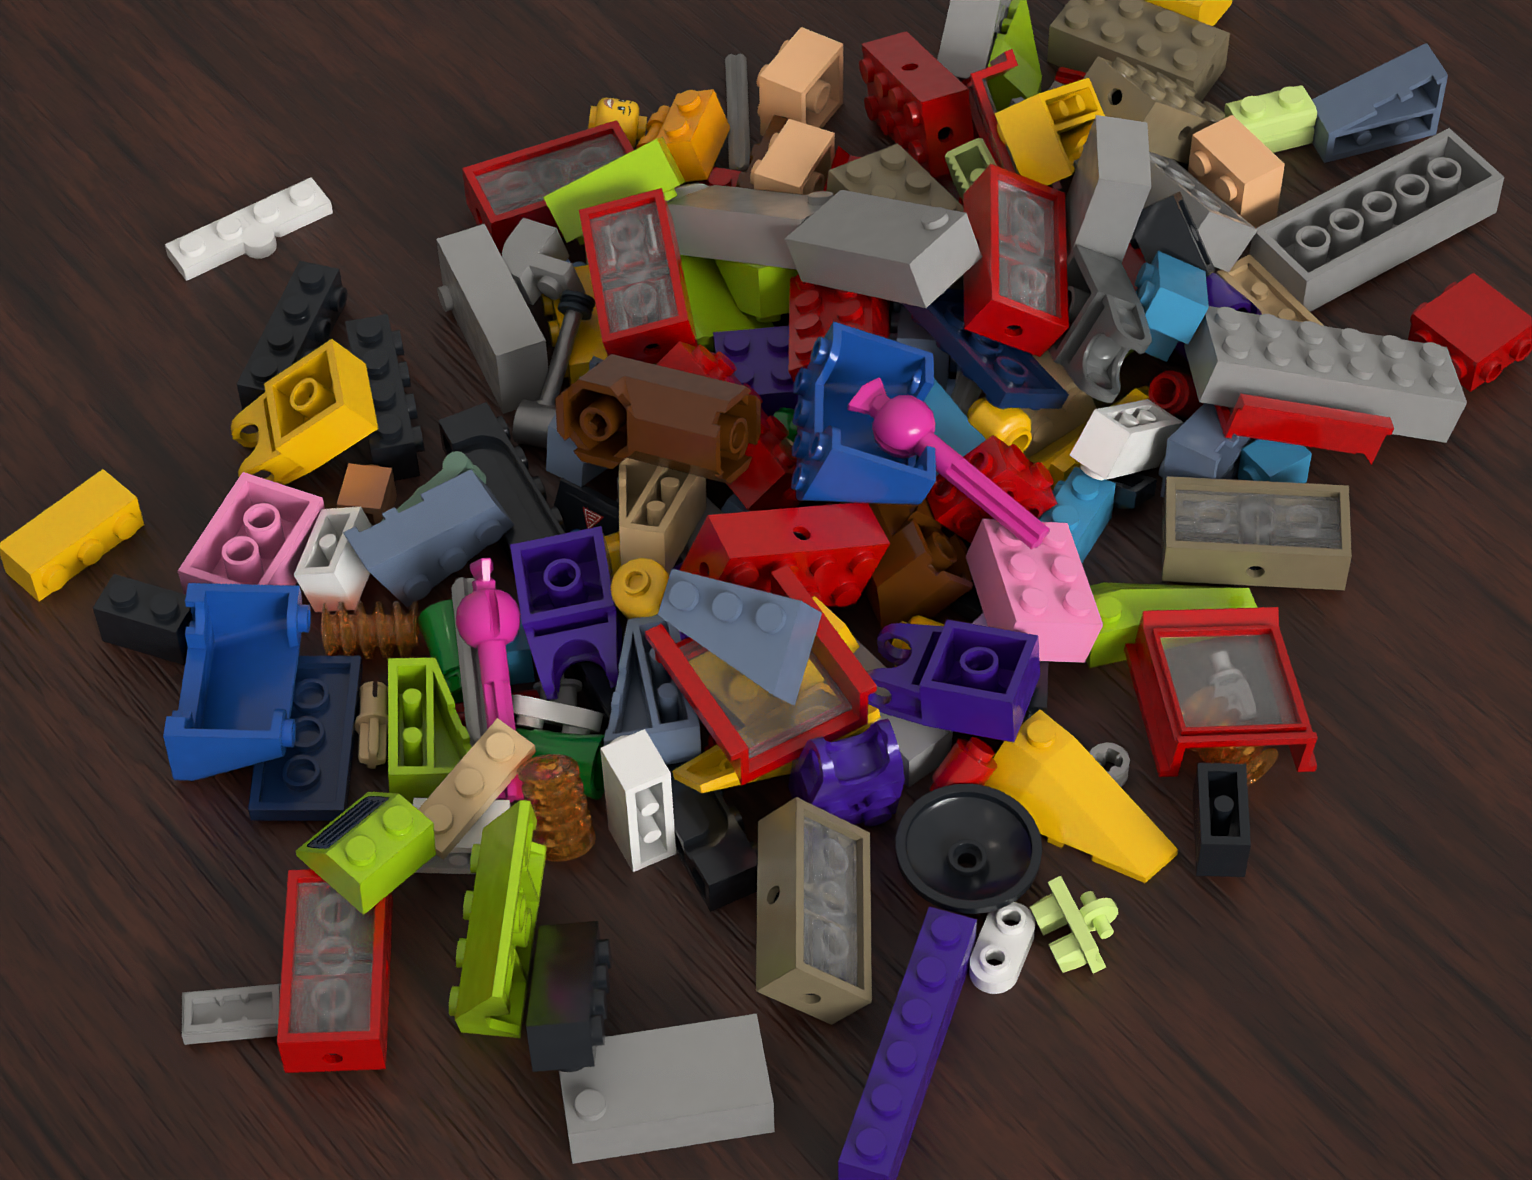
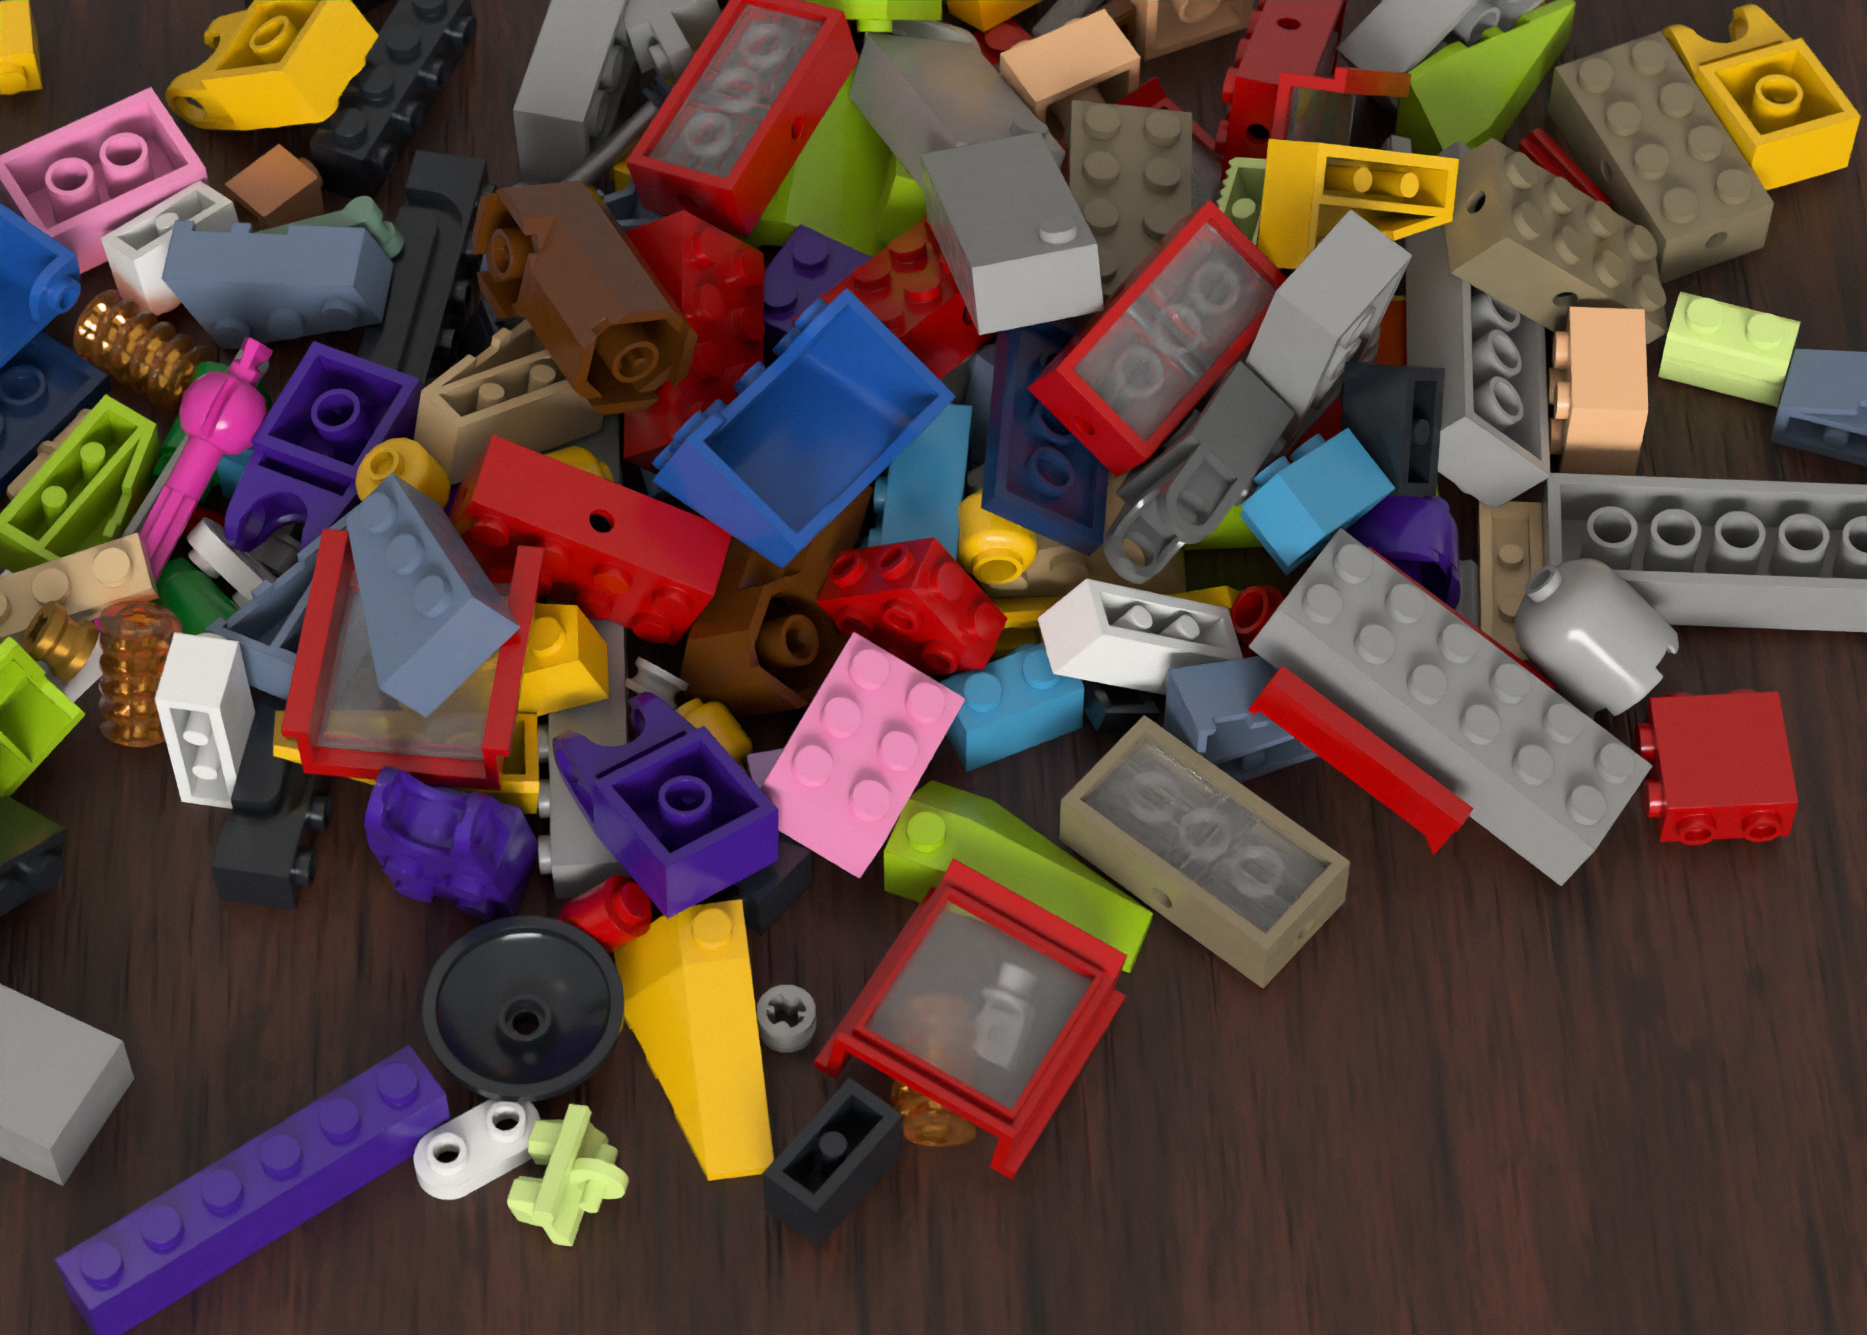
camera: 35 degrees right, 5 degrees up
dark tan brick [756,797,872,1025] -> none
dark pink piece [848,377,1050,549] -> none
dark azure brick [1237,439,1312,483] -> none
none -> pearl gold wheel [20,601,99,682]
none -> light grey bush [623,657,689,710]
none -> light grey cylinder [1515,558,1679,720]

